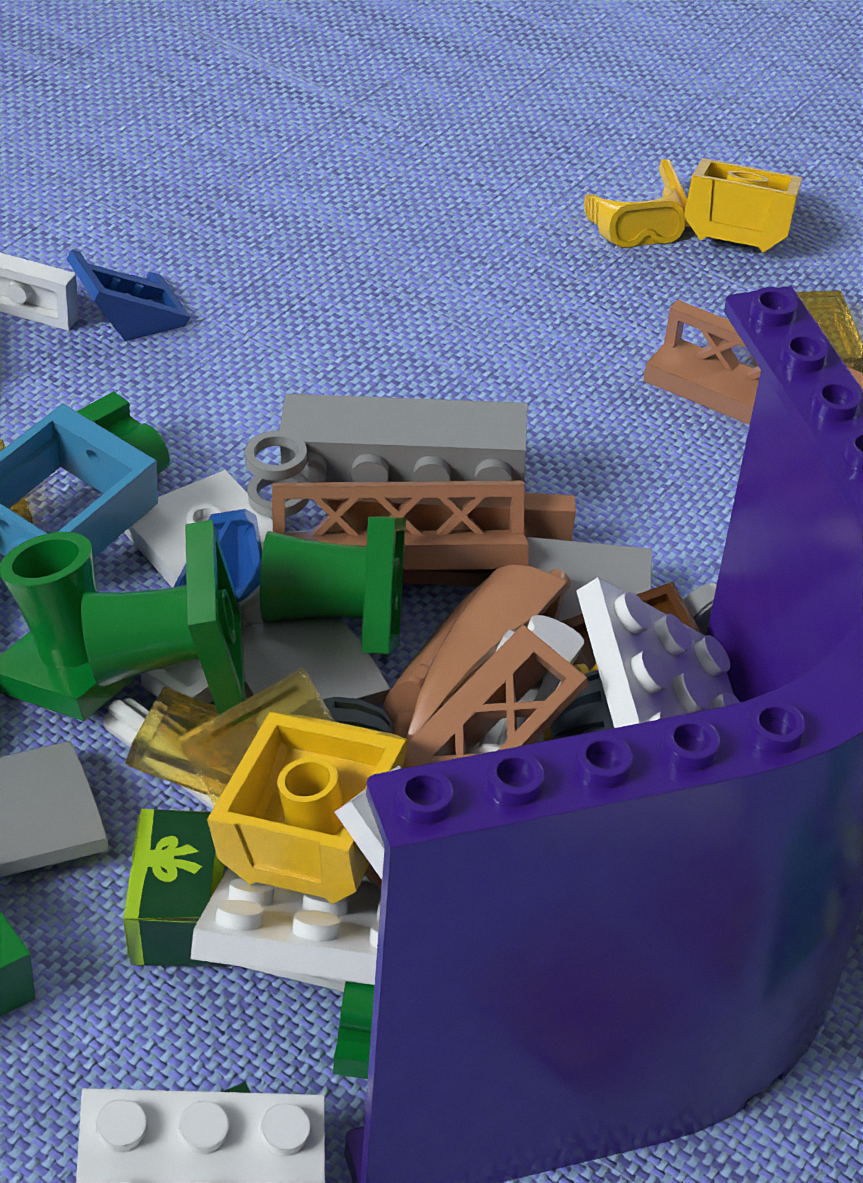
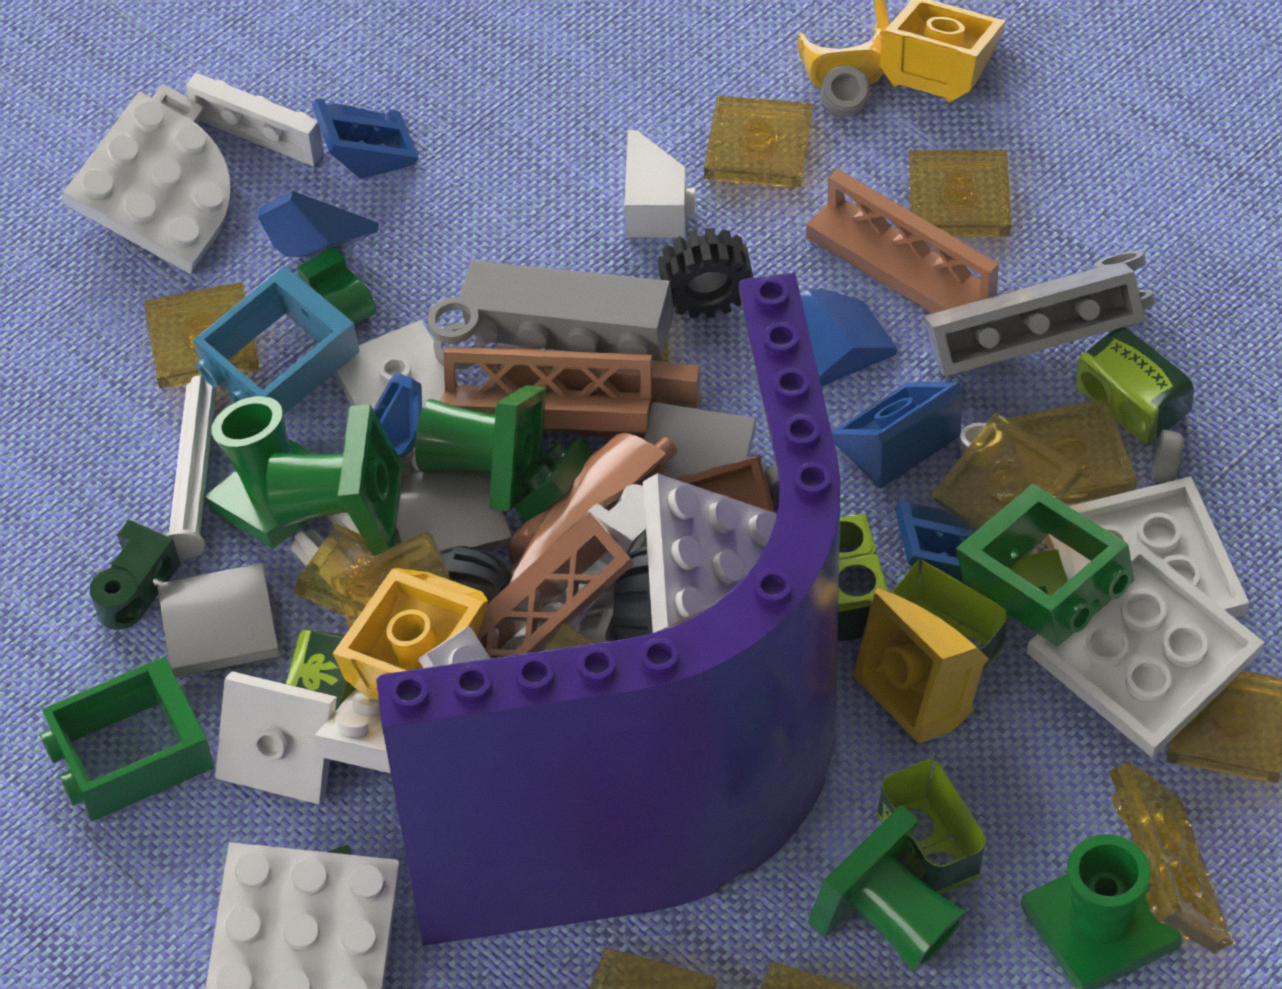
camera: 15 degrees right, 10 degrees up
none -> white plate [215,671,337,804]
none -> blue slope [258,191,379,257]
none -> dark green plate [513,437,594,522]
none -> white slope [624,130,696,238]
none -> black tyre [658,228,754,318]
none -> clear yellow plate [704,95,813,188]
none -> blue slope [801,288,897,387]
none -> light grey tile [820,65,870,117]

